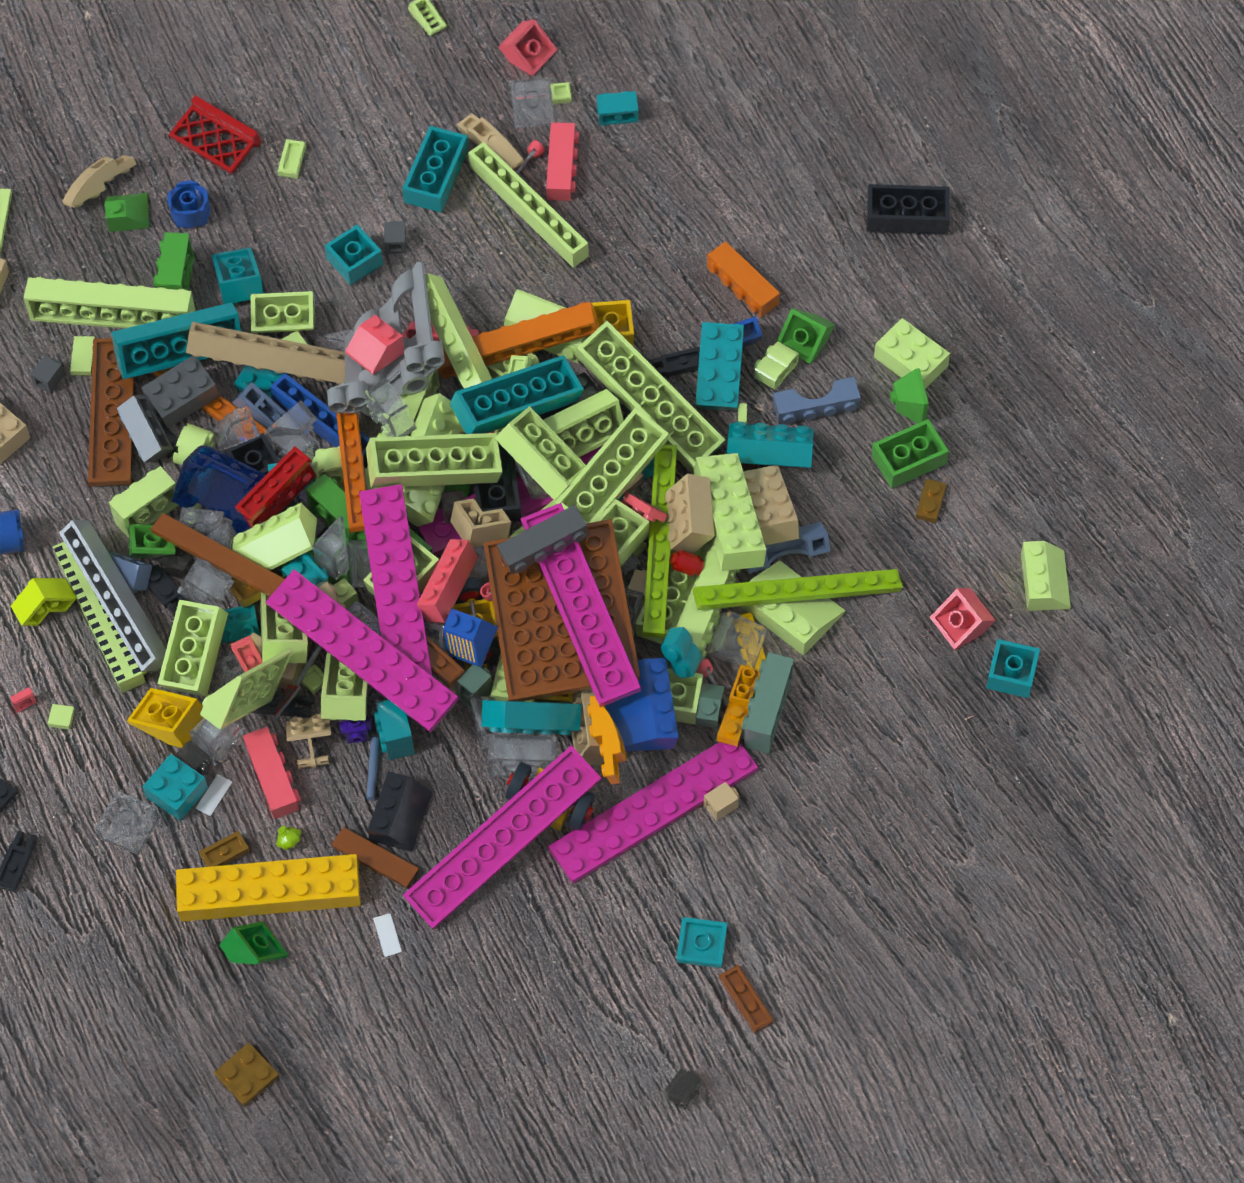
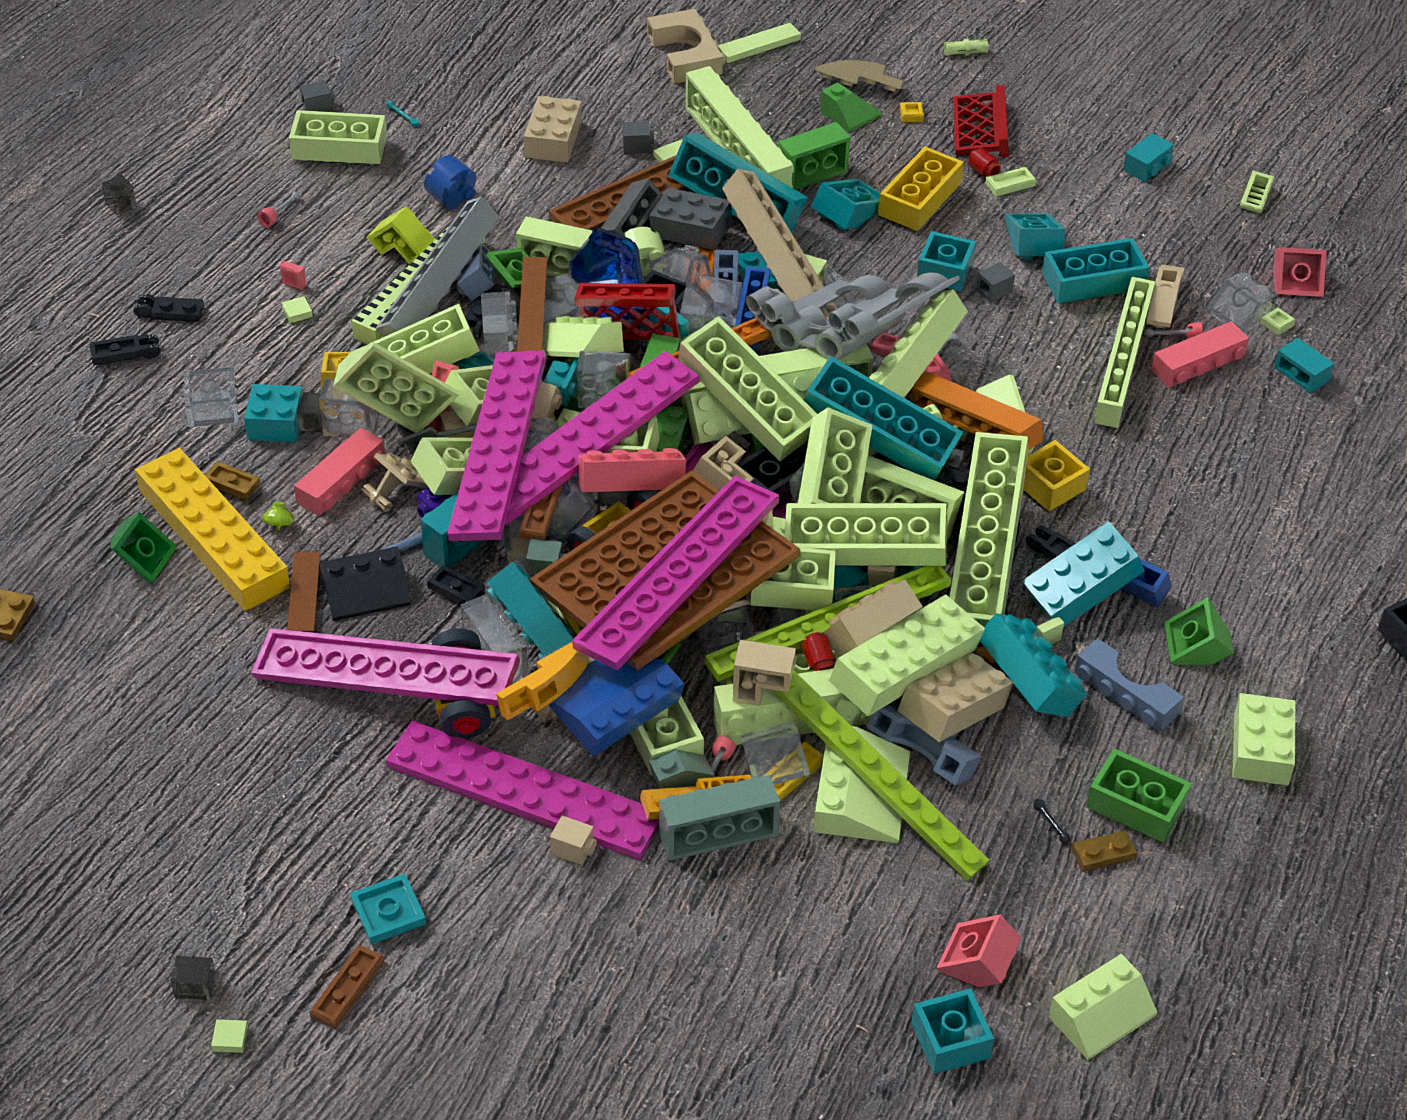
camera: 55 degrees right, 15 degrees down
blue brick [167,181,211,228] -> none
white sticker [196,775,232,816] -> none
yellowish green slope [251,291,315,333] -> none
coral slope [345,315,405,375] -> none
clear brick [365,378,417,437] -> none
white sticker [374,913,402,957] -> none
blue slope [443,608,498,668] -> none
dark grey brick [497,505,589,575] -> none
coral hinge [620,491,667,522] -> none
teal brick [661,627,702,678] -> none
orange brick [707,241,780,317] -> none
yellowish green brick [753,342,799,390] -> none
bright green slope [890,368,929,424] -> none
none -> yellowish green tile [211,1020,248,1053]
none -> black hinge [427,565,501,617]
none -> tan brick [733,640,796,706]
none -> yellow brick [878,146,964,231]
none -> yellow tile [900,102,924,122]
none -> yellowish green pin [944,39,988,56]
none -> red brick [968,148,1001,178]
none -> teal slope [1005,213,1066,260]
none -> black hinge [1033,799,1070,844]
none -> teal brick [1123,133,1174,182]

